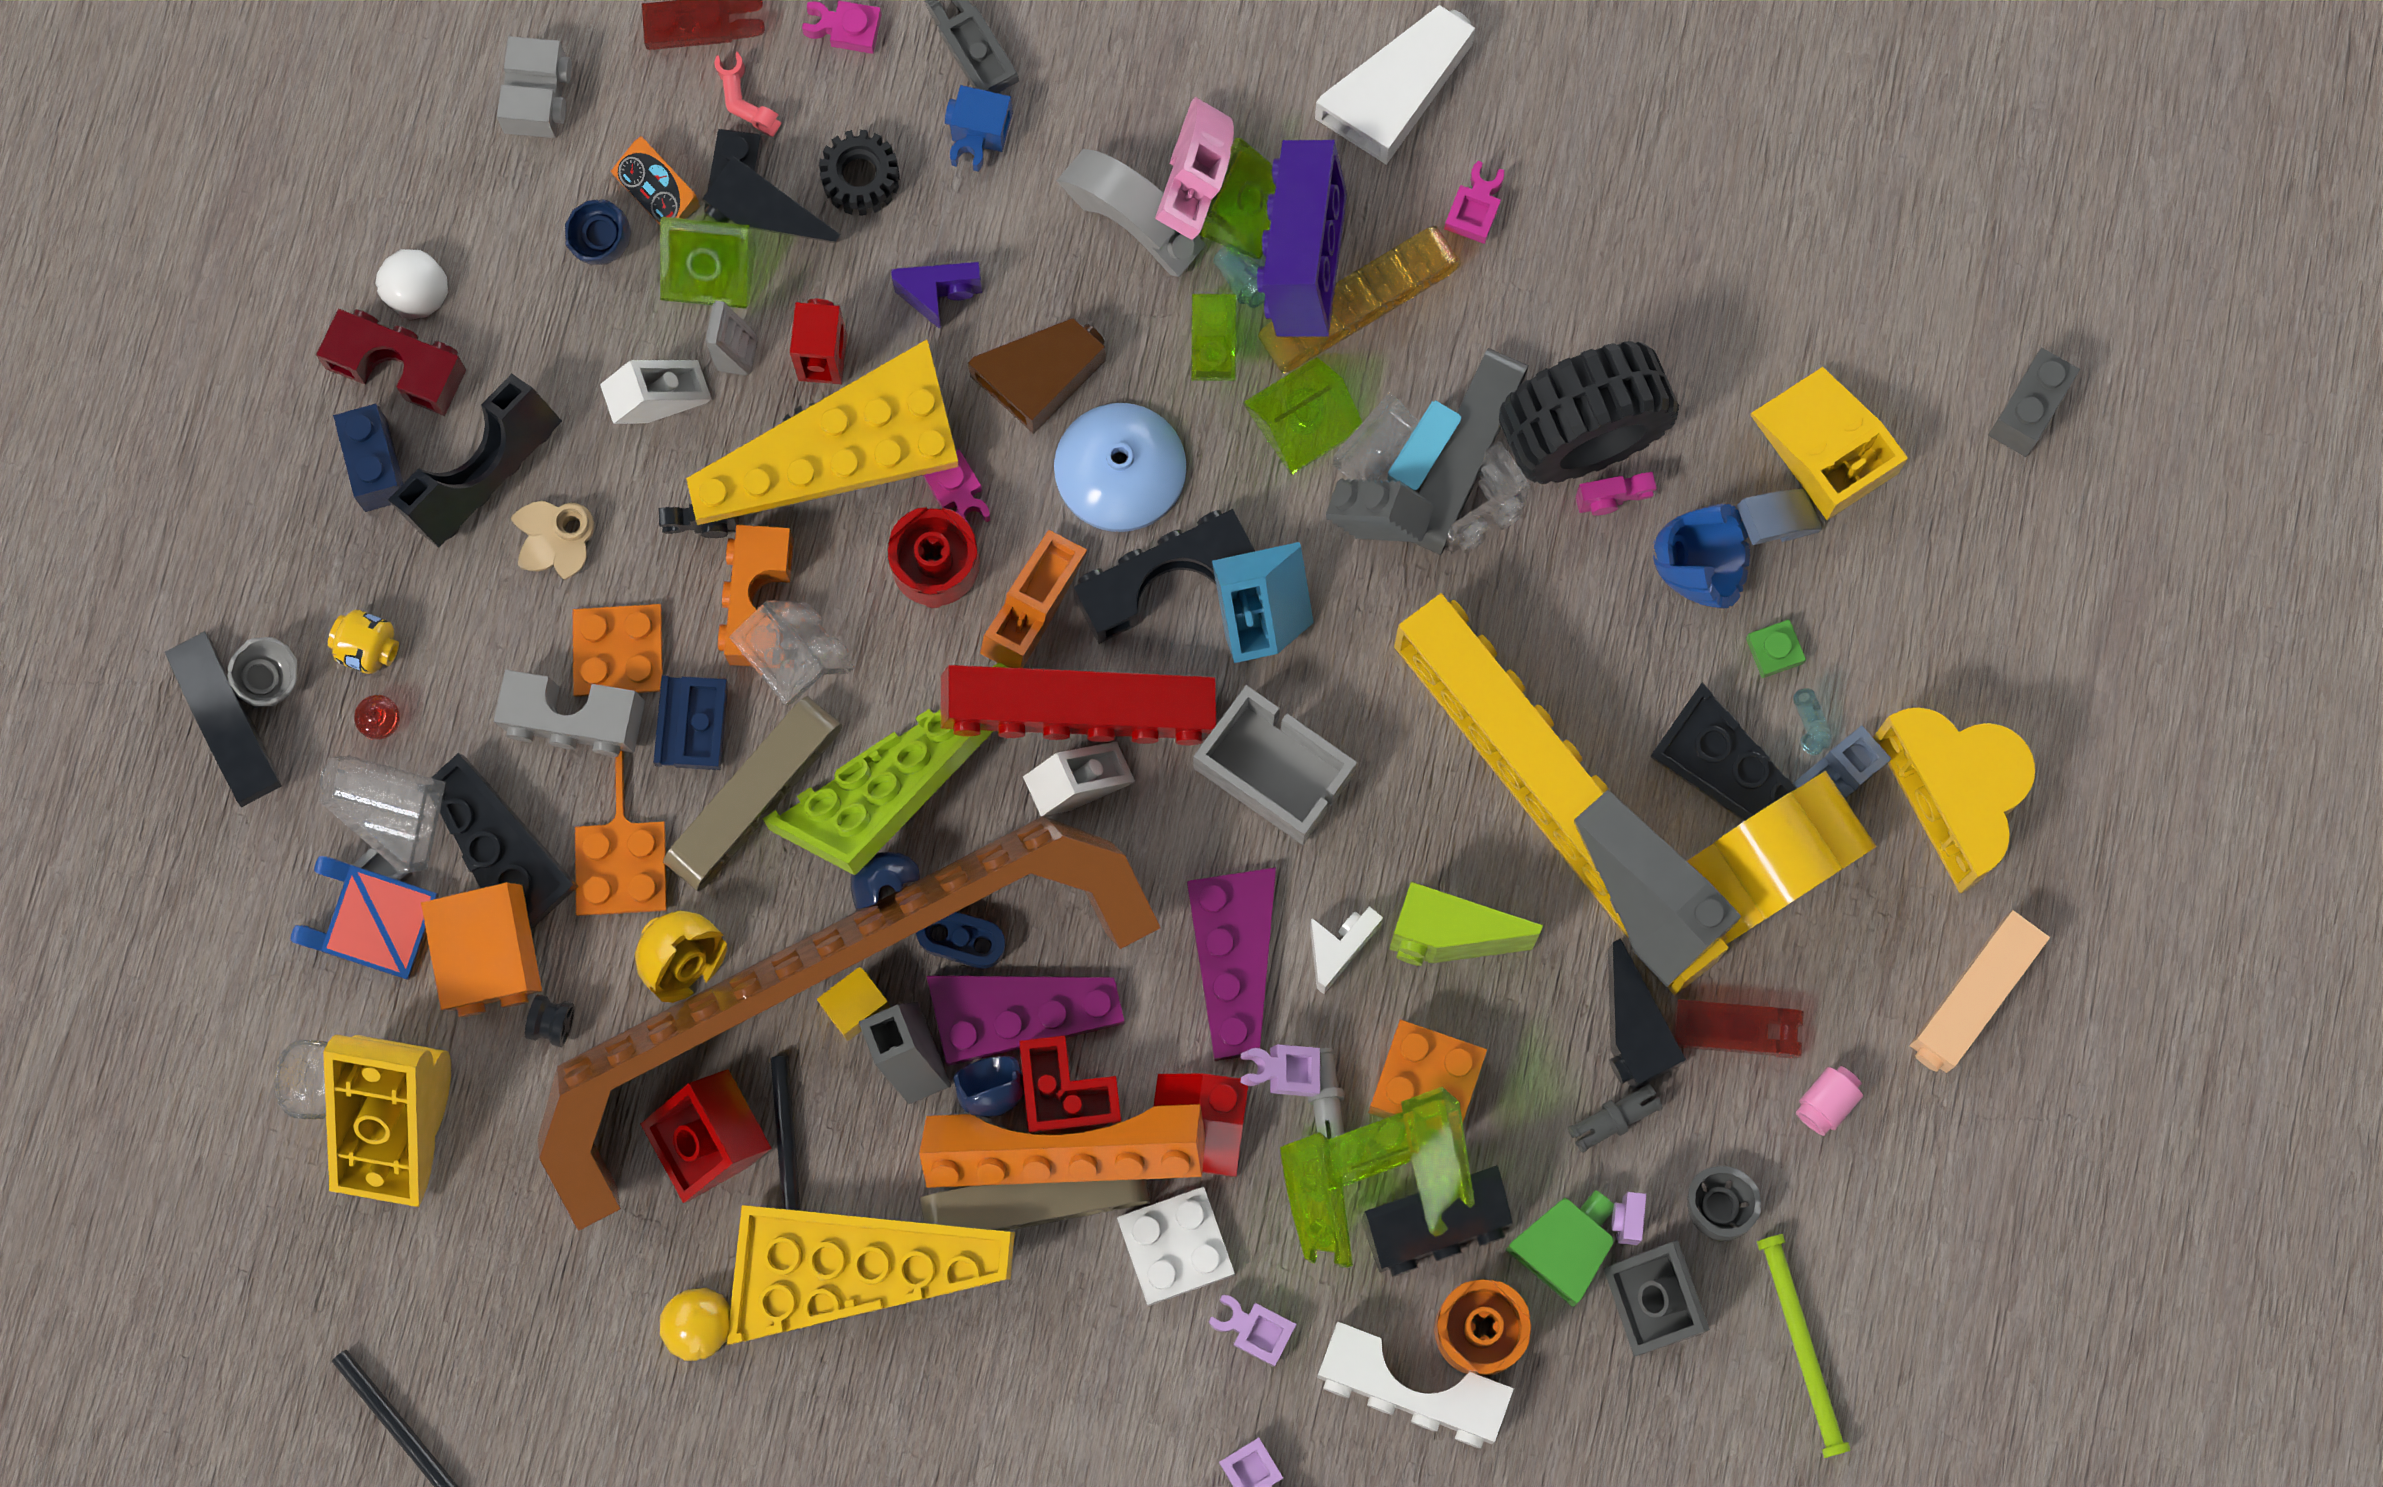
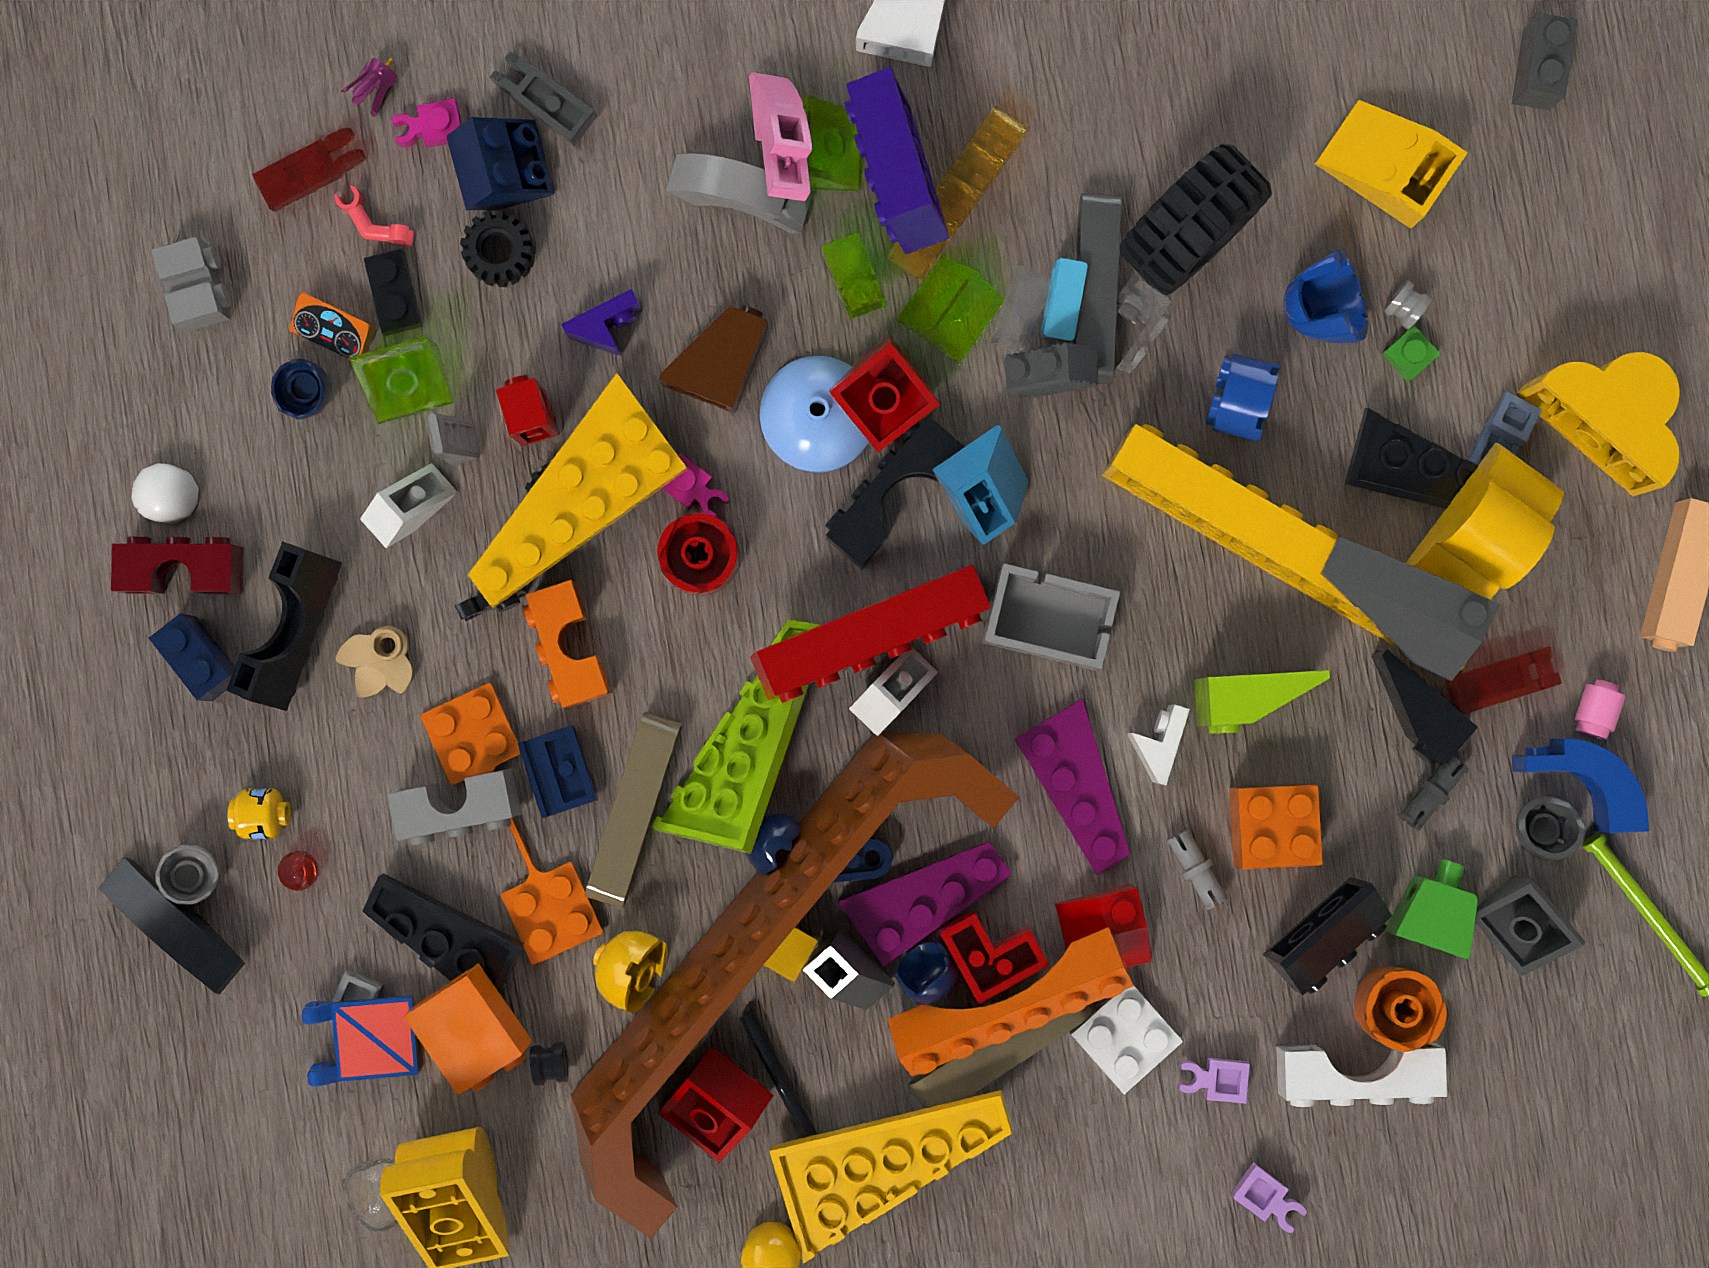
camera: 25 degrees left, 10 degrees up
clear slope [319,755,446,873] -> none
black slope [702,156,841,243] -> none
clear bracket [729,601,855,705] -> none
blue brick [945,85,1013,172] -> none
orange slope [980,529,1087,668] -> none
clear light blue cone [1213,244,1265,308] -> none
lavender plate [1241,1044,1320,1097] -> none
clear neon green wedge [1280,1087,1475,1268] -> none
dark pink plate [1444,161,1504,244] -> none
dark pink plate [1575,472,1657,516] -> none
lavender plate [1612,1192,1646,1245] -> none
sand blue slope [1736,489,1822,545] -> none
clear light blue arm [1793,688,1833,755] -> none
none -> dark blue slope [446,117,555,210]
none -> red slope [829,335,940,453]
none -> blue brick [1205,354,1280,442]
none -> light grey wheel [1383,280,1433,330]
none -> blue arch [1512,739,1649,833]

